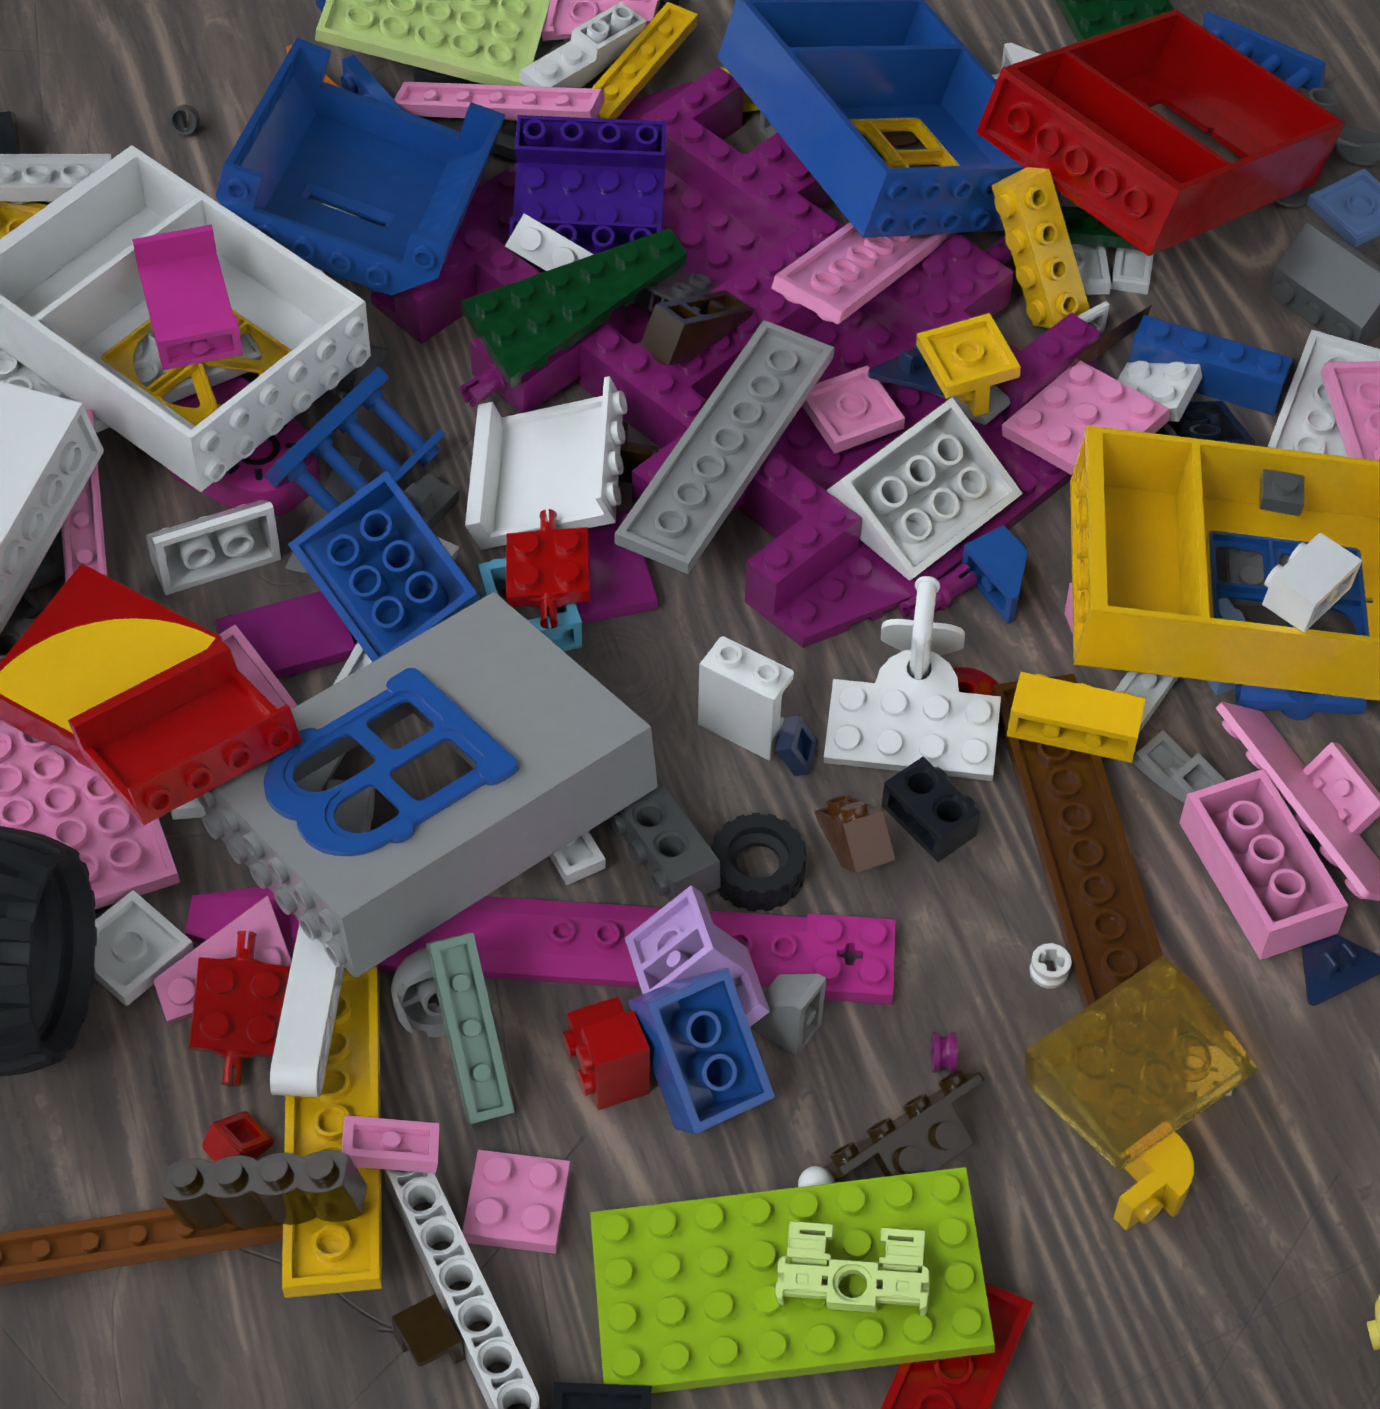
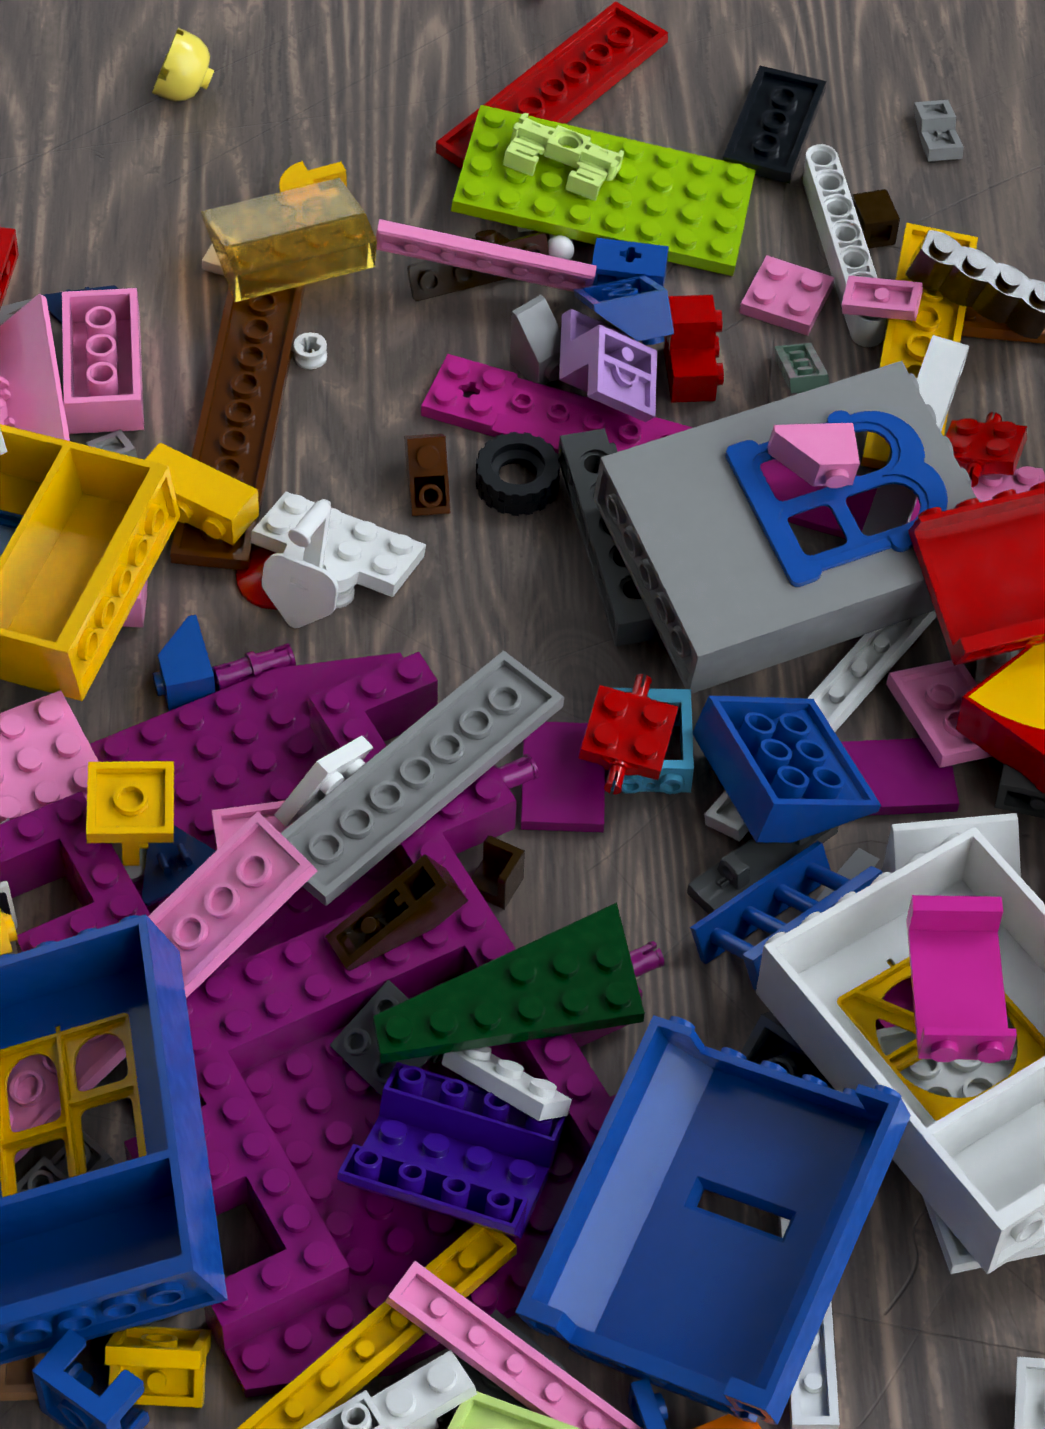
camera: 165 degrees left, 0 degrees up
red slope [202,1111,274,1162] -> none
white panel [465,376,627,550] -> none
white panel [698,636,794,761] -> none
dark blue plate [776,715,818,776] -> none
white slope [826,397,1023,581] -> none
black brick [881,756,980,862] -> none
magenta bush [930,1032,957,1073] -> none
none -> white plate [274,735,373,827]
none -> bright pink tile [374,219,597,292]
none -> blue brick [592,237,669,287]
none -> bright pink slope [767,423,860,488]

